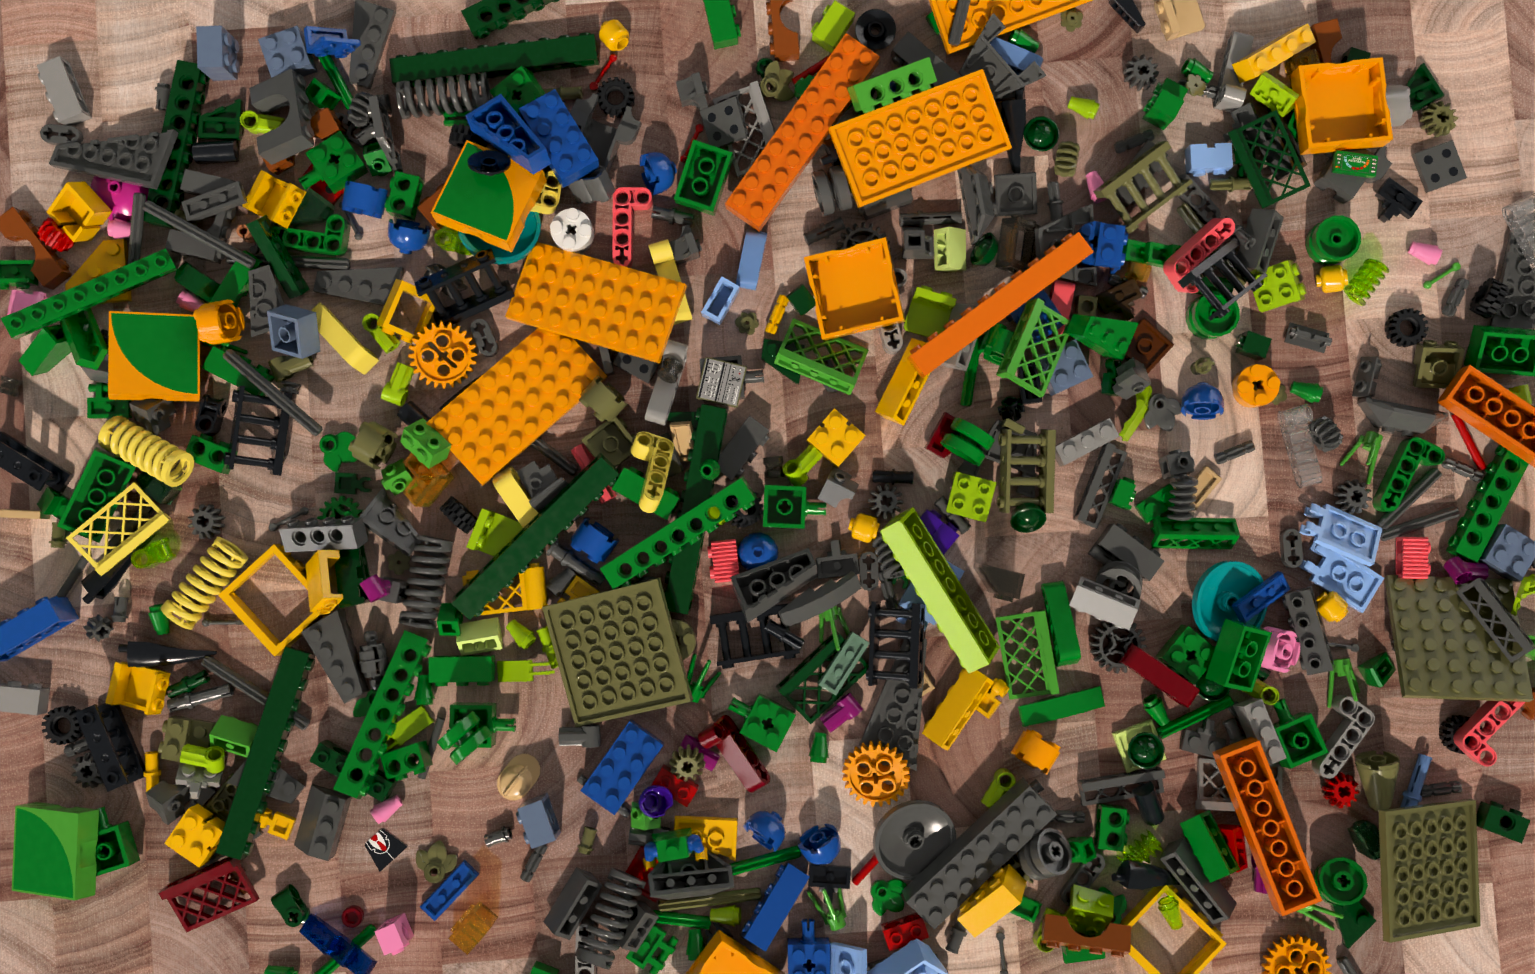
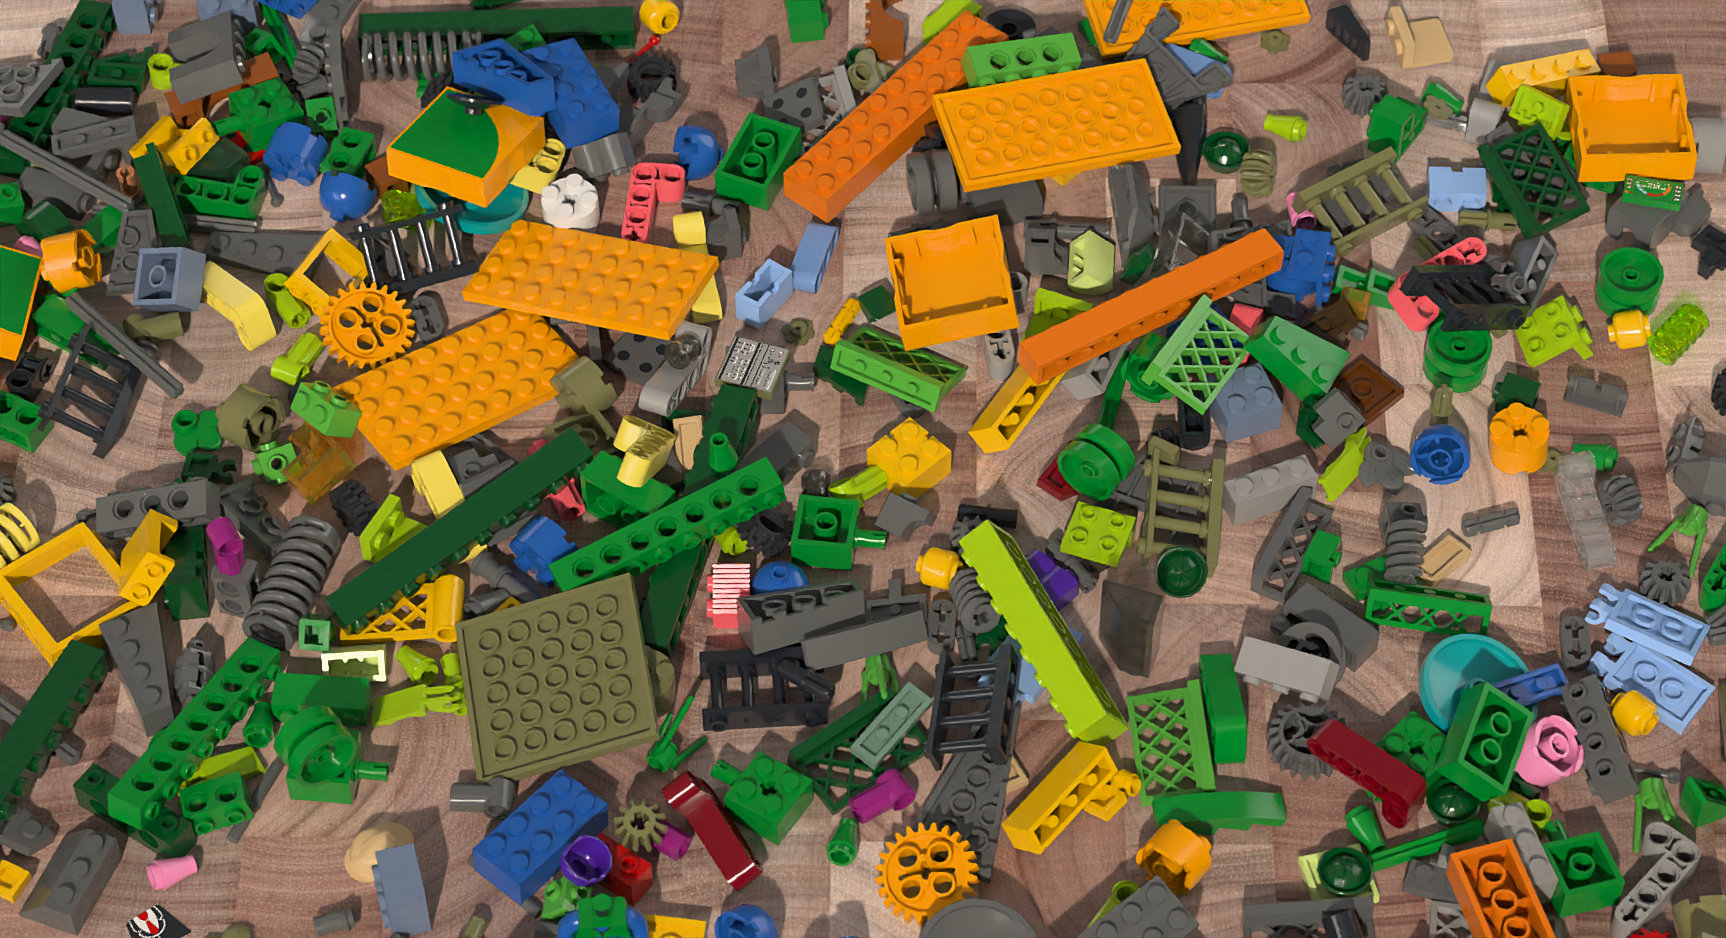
camera: 10 degrees right, 35 degrees down
none -> dark grey pin [1491,272,1527,296]

